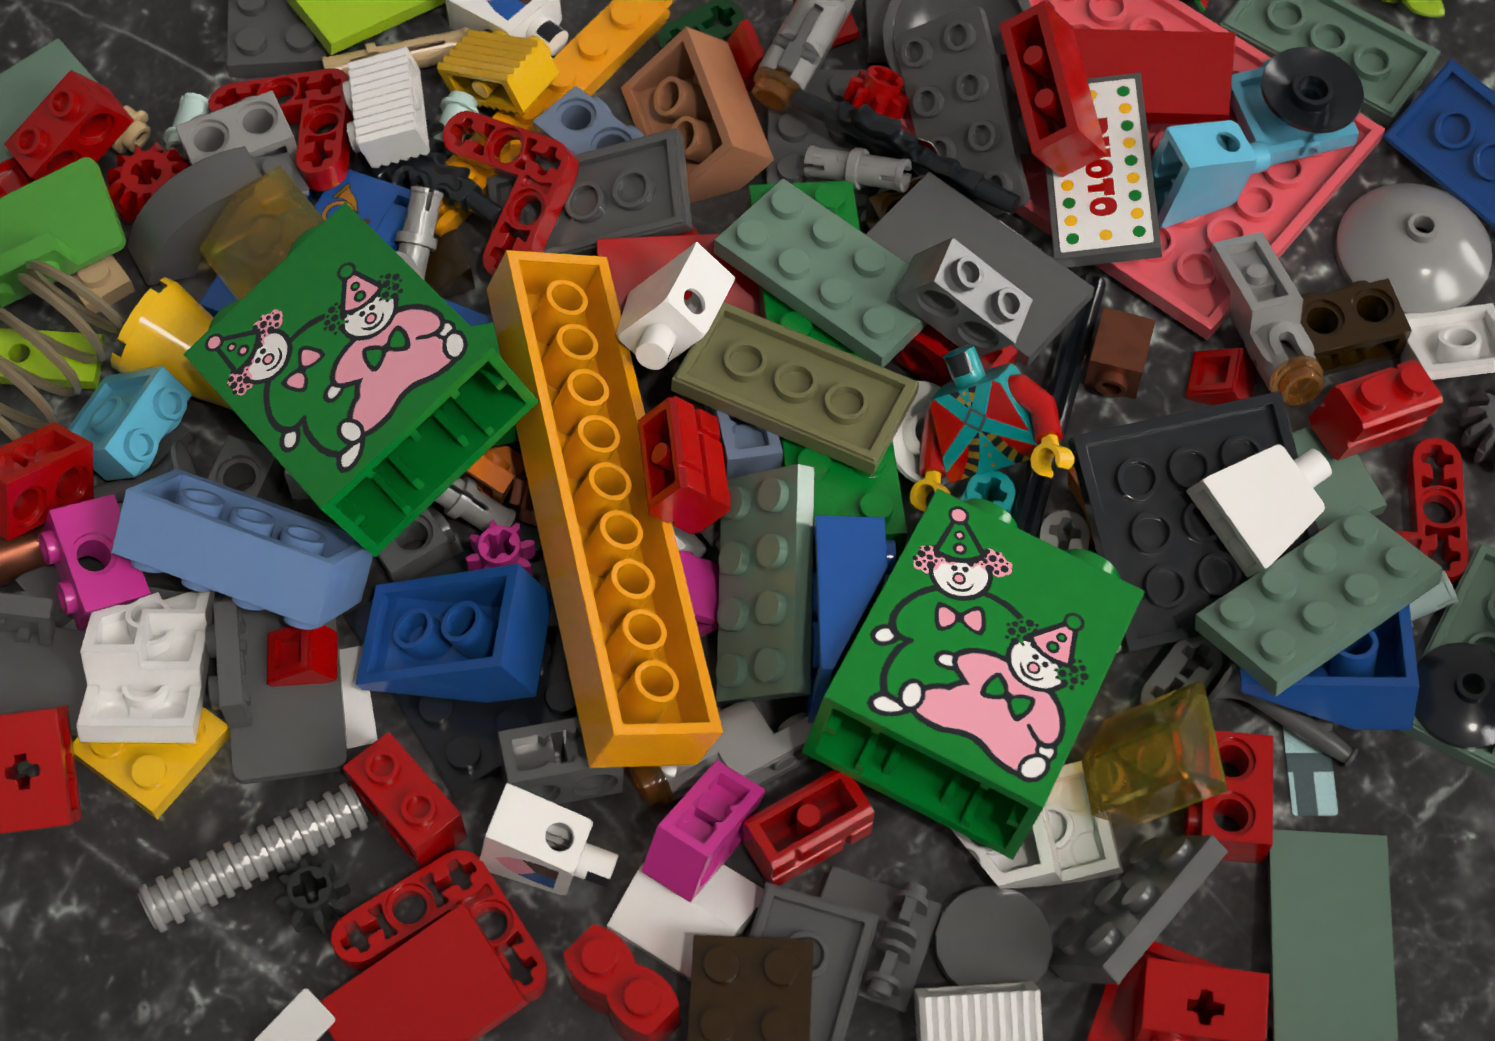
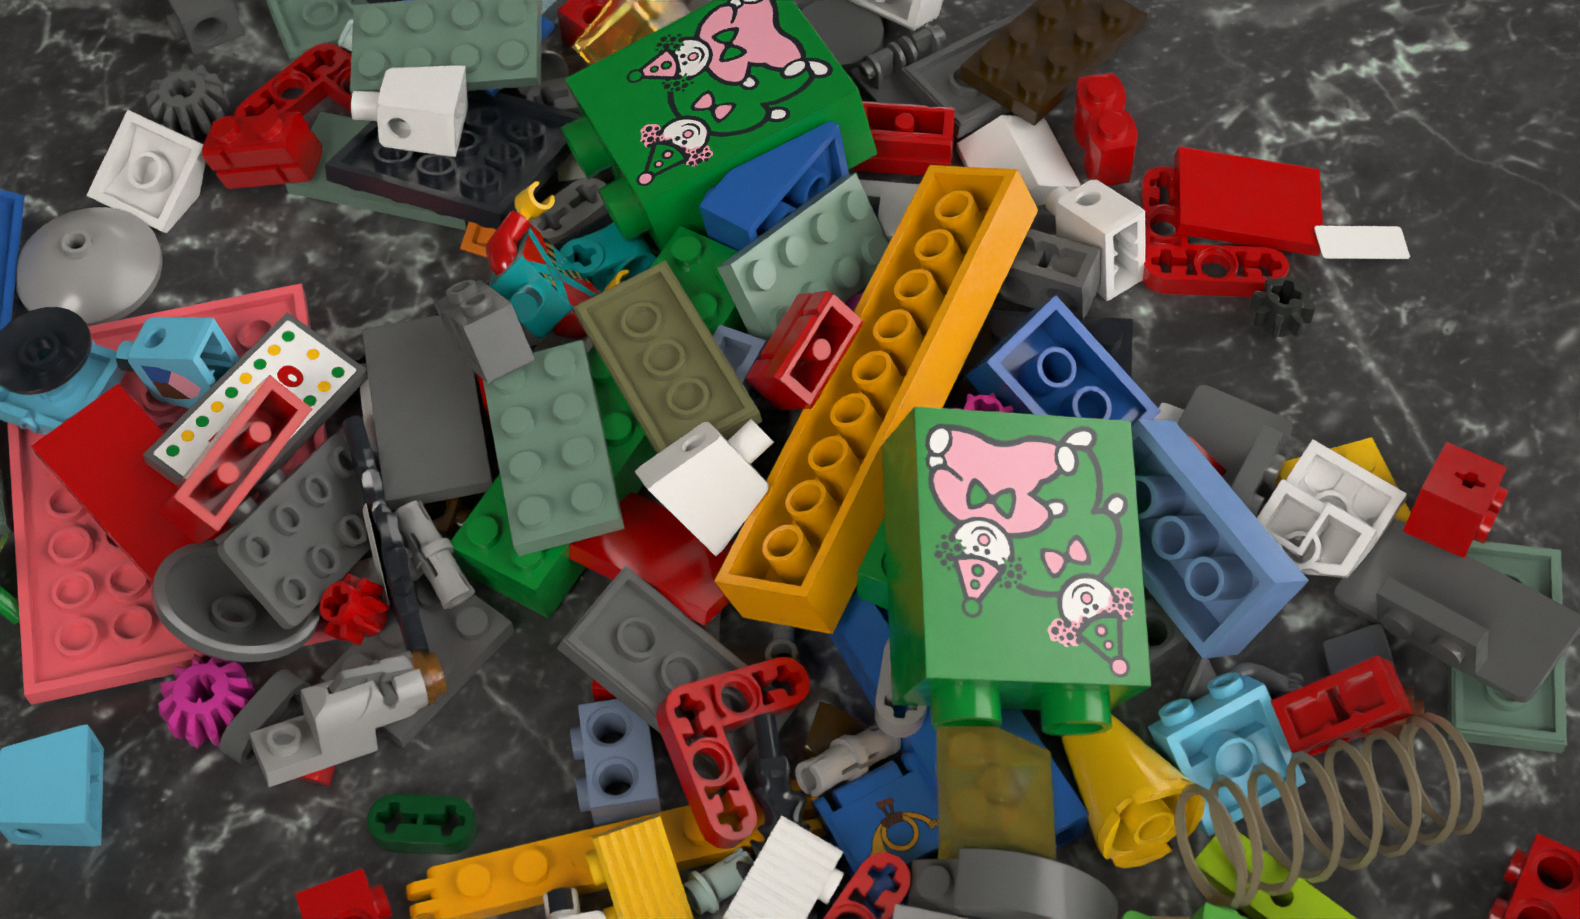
camera: 140 degrees left, 5 degrees down
dark pink brick [38,494,151,631] -> none
light grey piece [137,783,369,933] -> none
red brick [343,732,468,870] -> none
nougat slope [621,26,774,203] -> none
dark pink brick [641,760,766,903] -> none
red slope [726,19,765,92] -> none
copper brick [1084,307,1156,399] -> none
red slope [1185,347,1256,405] -> none
light grey plate [1211,232,1324,406] -> none
dark brown brick [1300,278,1412,377] -> none

